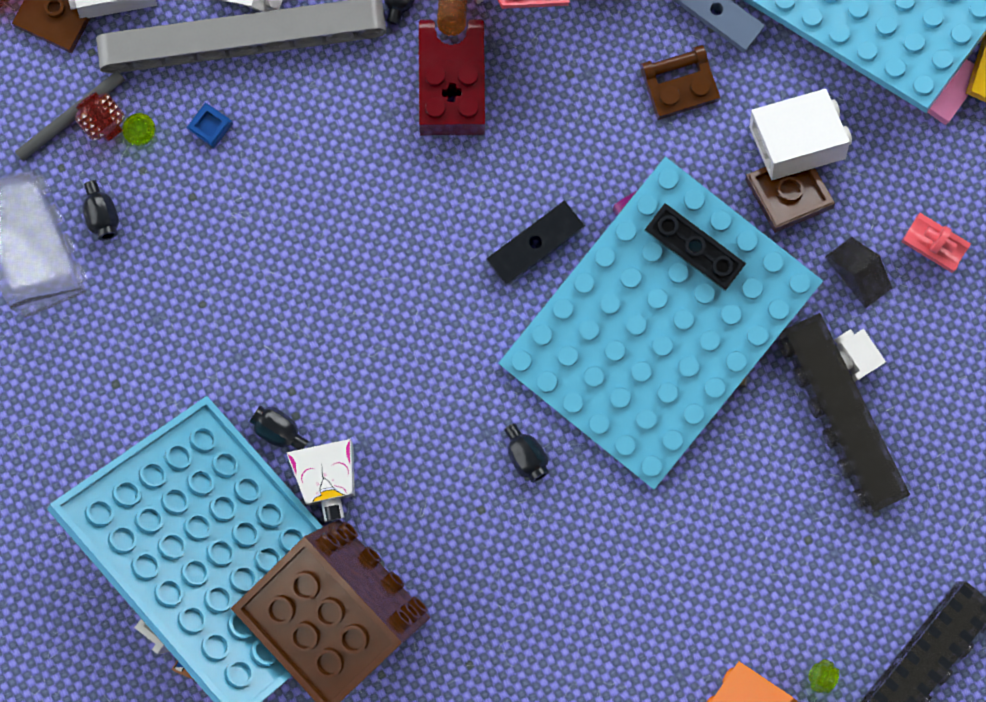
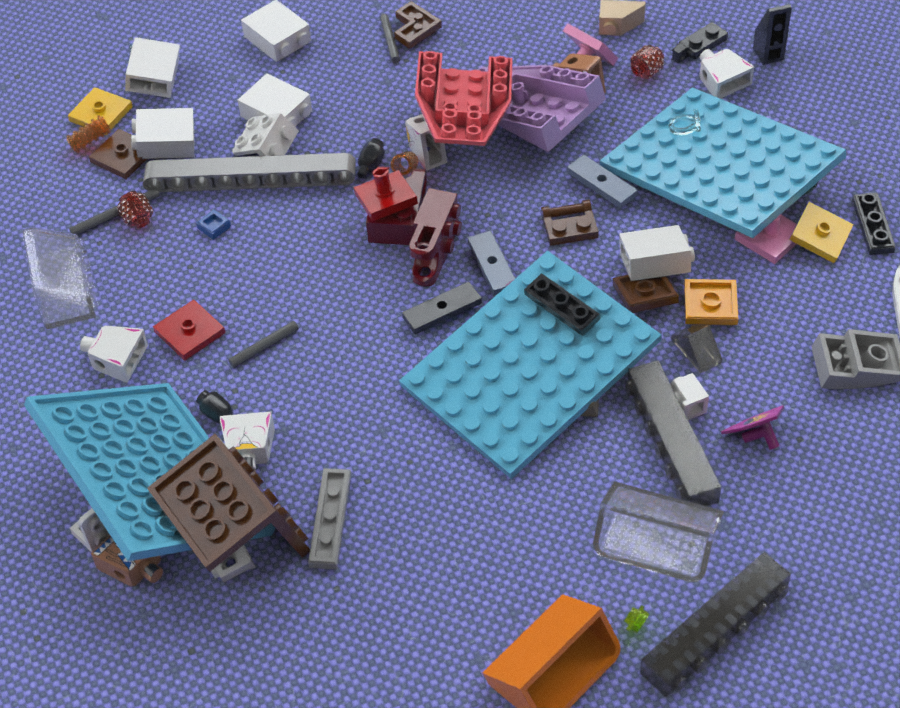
camera: 15 degrees right, 30 degrees down
black plant [82,180,119,241] -> none
clear neon green plate [122,113,156,146] -> none
black plant [504,423,549,483] -> none
coral hips [901,213,971,273] -> none
none -> white torso [80,326,148,383]
none -> plate [153,299,226,361]
none -> dark grey bar [228,321,299,368]
none -> light grey tile [308,468,351,569]
none -> tile [353,167,418,221]
none -> brick [410,188,462,286]
none -> tile [468,231,515,296]
none -> clear windscreen [593,481,724,582]
none -> light orange plate [684,279,739,325]
none -> magenta shield [721,405,784,450]

